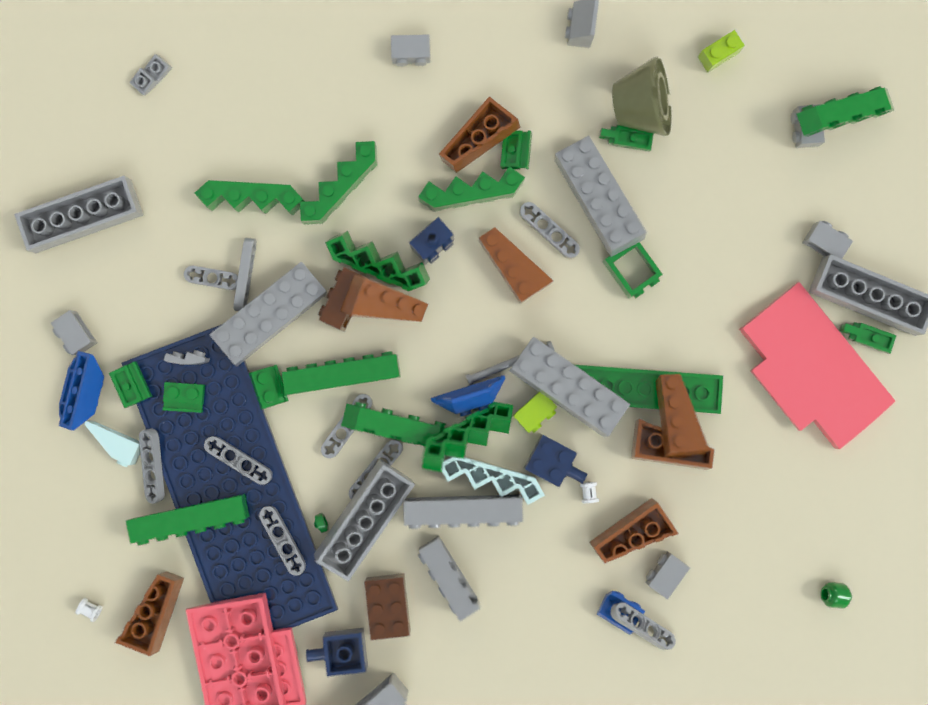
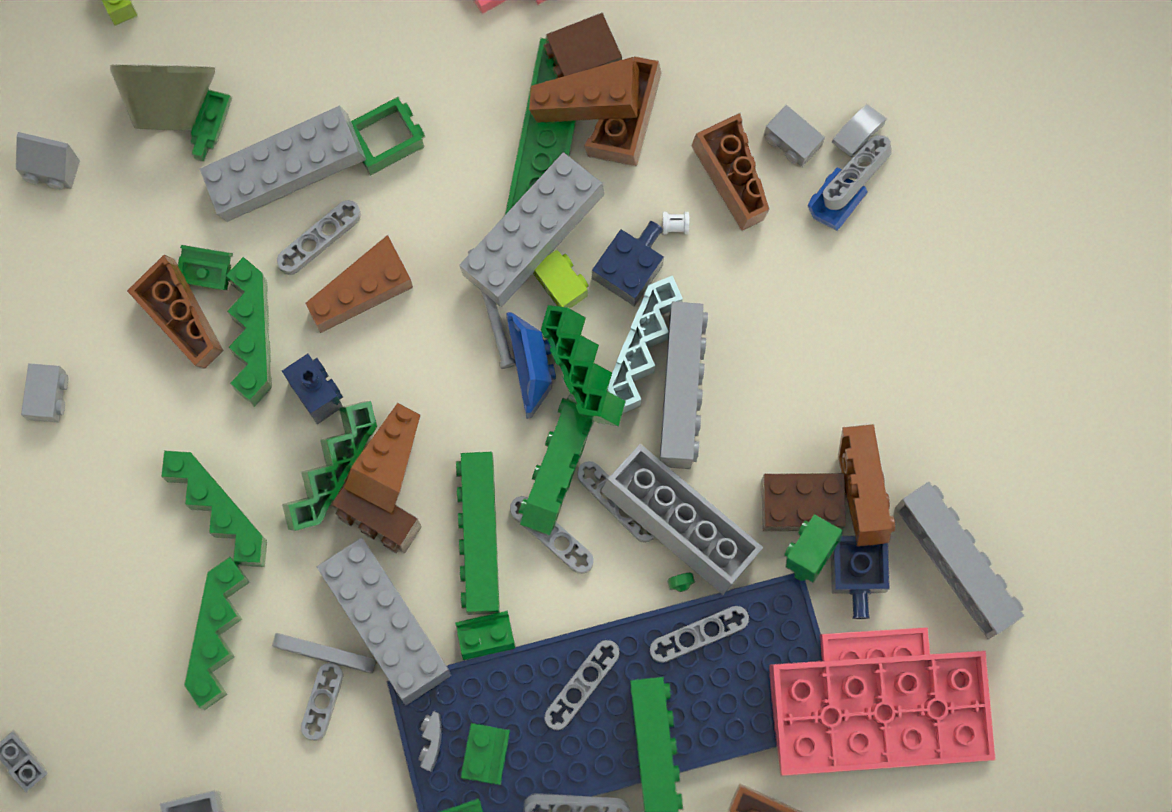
camera: 85 degrees left, 10 degrees down
light grey wedge [418,536,480,621] -> none
none -> reddish brown brick [543,12,622,78]
none -> green brick [784,514,843,583]
none -> light grey slope [832,104,887,157]
none -> dark orange wedge [838,424,895,546]

